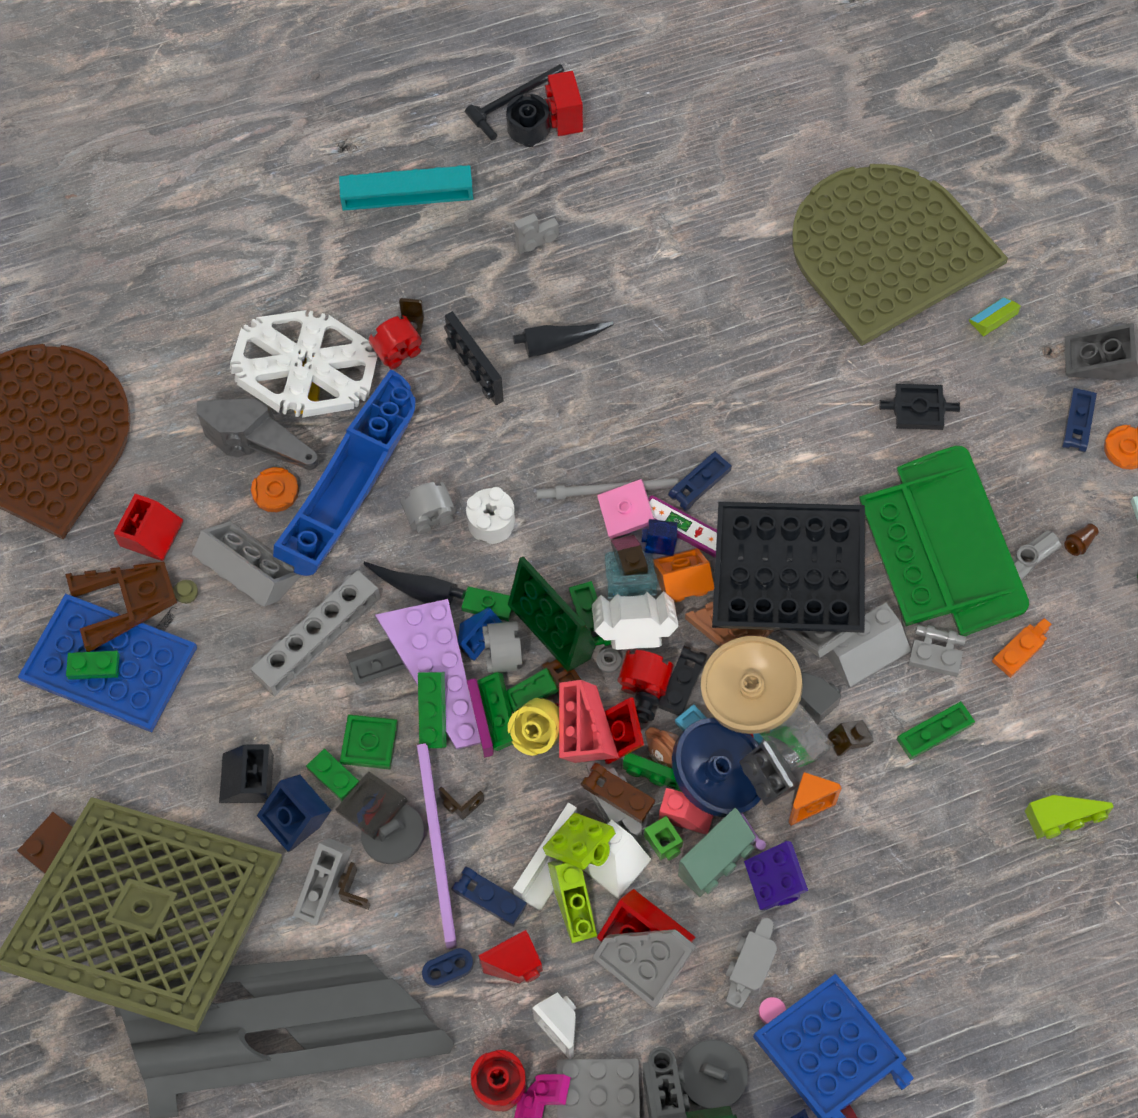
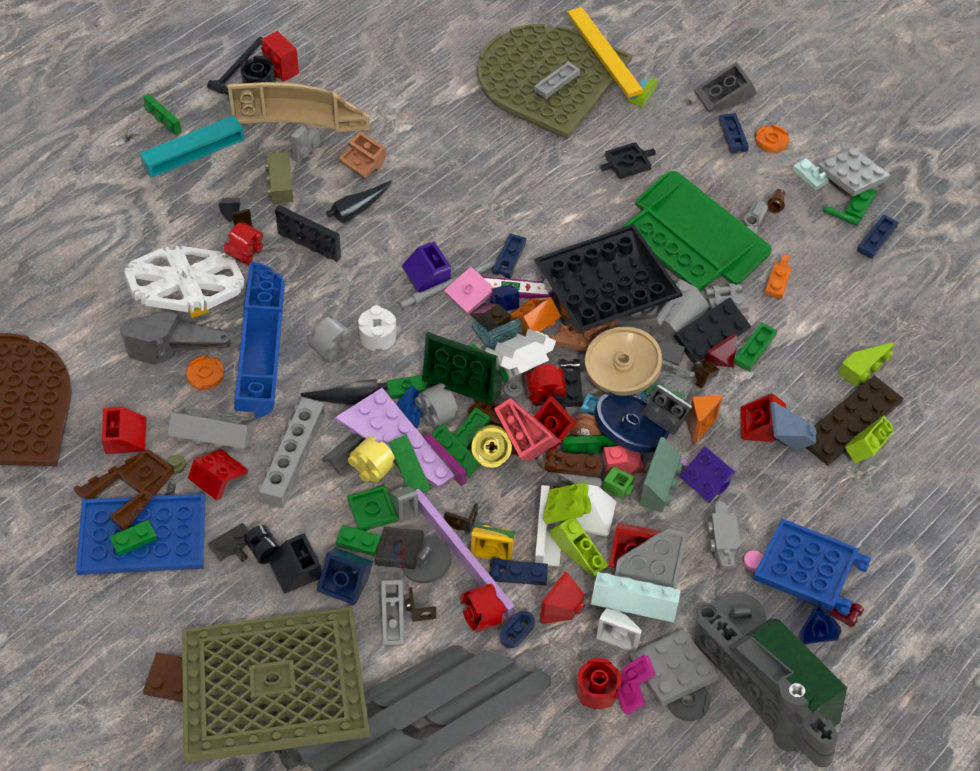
camera: 30 degrees left, 10 degrees down
none -> green plate [143,93,182,136]
none -> red bracket [188,450,248,500]
none -> clear smoke plate [208,523,249,562]
none -> black tile [218,198,241,222]
none -> tan slope [228,82,370,132]
none -> black wheel [244,525,280,564]
none -> olive brick [265,151,294,204]
none -> nougat brick [339,131,386,179]
none -> light yellow brick [348,436,396,483]
none -> light grey slope [391,486,418,522]
none -> dark purple slope [402,241,451,292]
none -> red brick [460,583,506,633]
none -> yellow slope [471,525,516,561]
none -> light grey plate [534,62,580,99]
none -> yellow tile [567,7,643,98]
none -> light aqua slope [591,572,680,623]
none -> black plate [673,297,752,363]
none -> dark red slope [706,333,737,368]
none -> red slope [740,393,786,442]
none -> sand blue slope [771,402,816,451]
none -> dark brown plate [805,375,904,466]
none -> lime slope [845,415,894,464]

